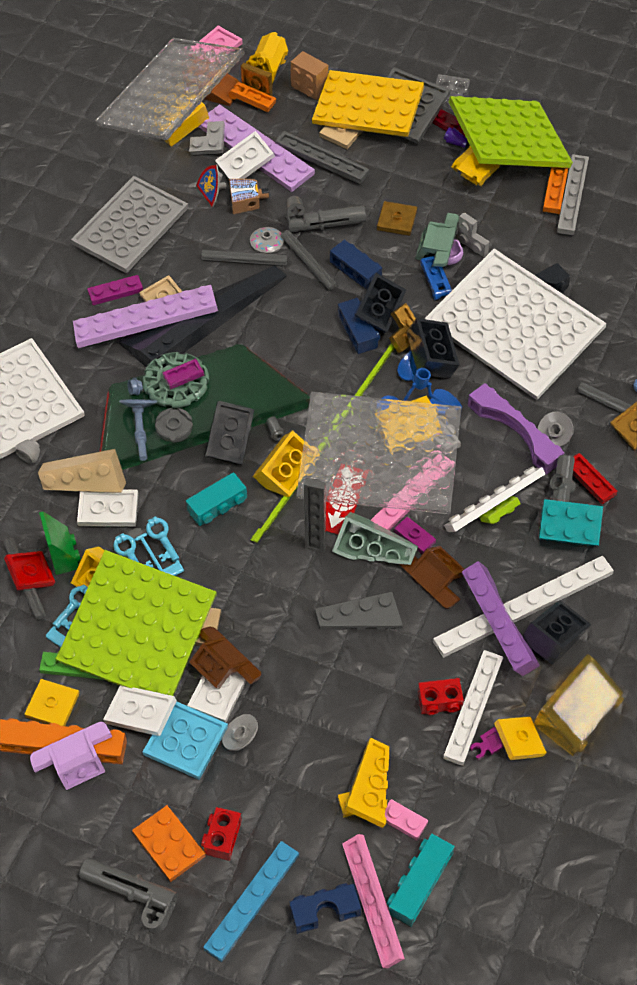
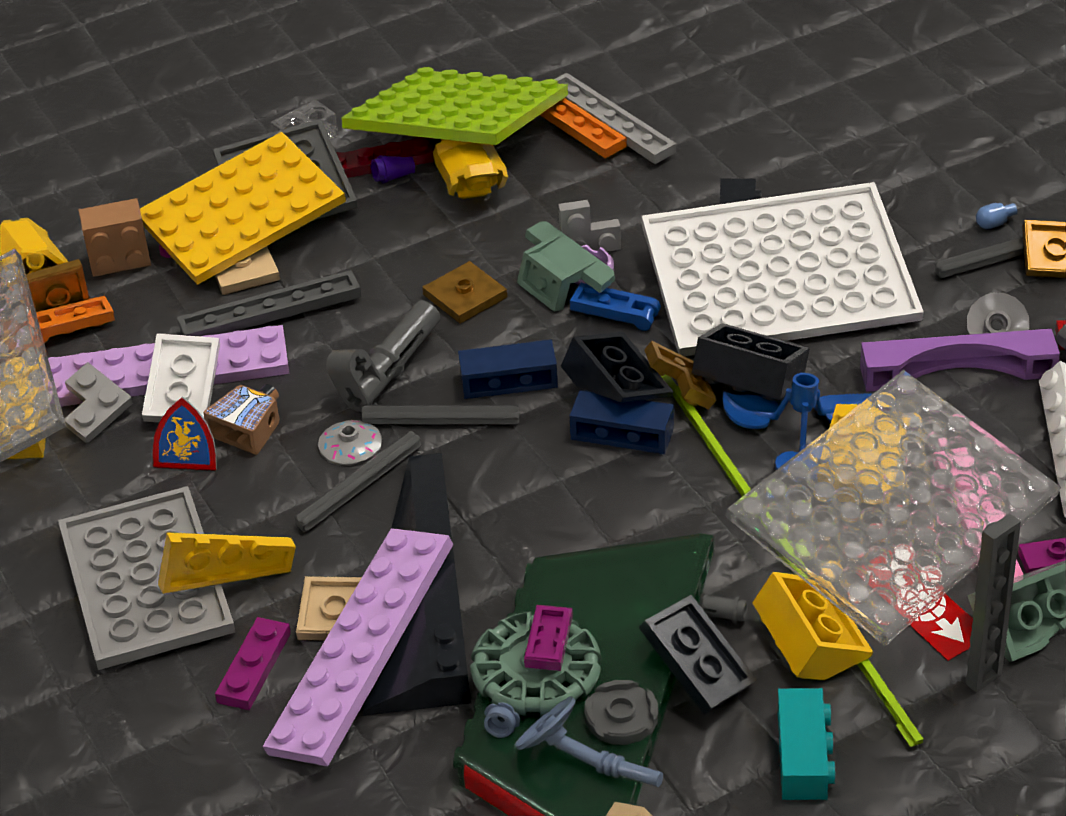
camera: 50 degrees left, 15 degrees down
none -> yellow wing [158,533,296,594]

